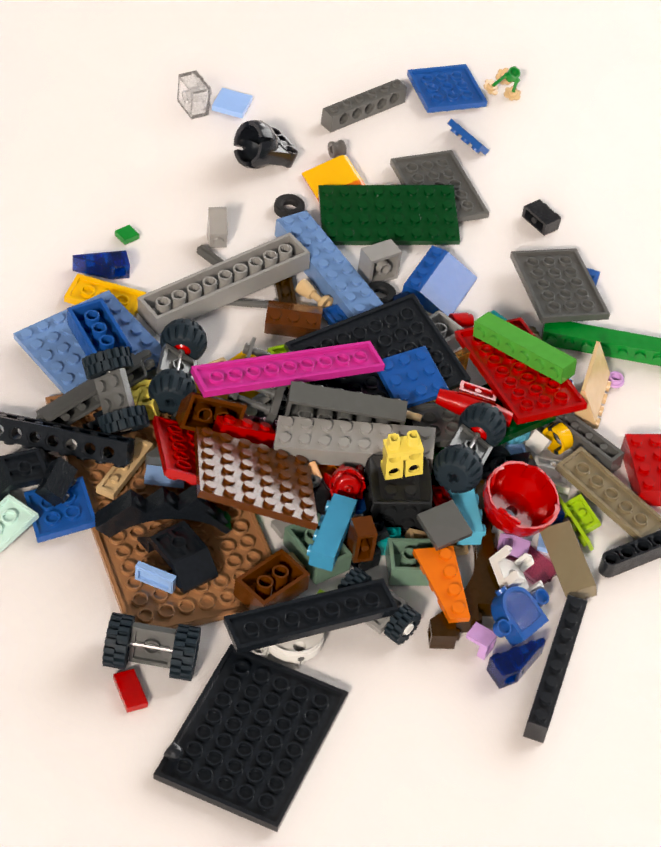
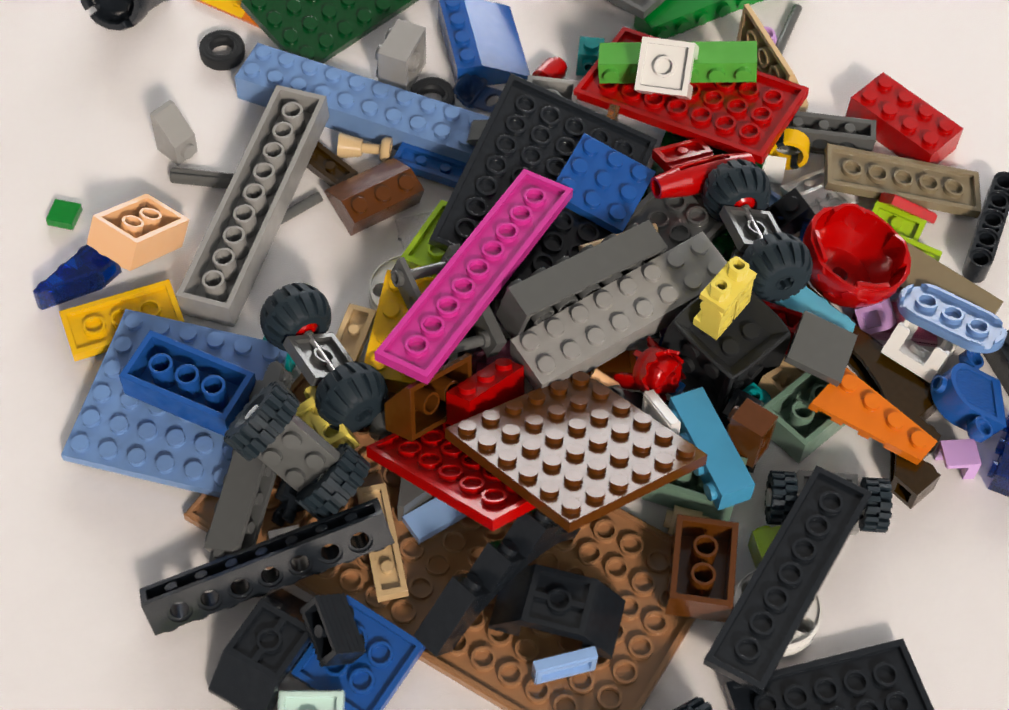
camera: 35 degrees left, 10 degrees up
none -> light nougat brick [87,194,189,271]
none -> white panel [634,36,699,100]
none -> white tile [642,390,681,435]
none -> dark grey bar [776,4,802,54]
none -> tile [878,192,938,224]
none -> medium blue tile [897,283,1007,354]

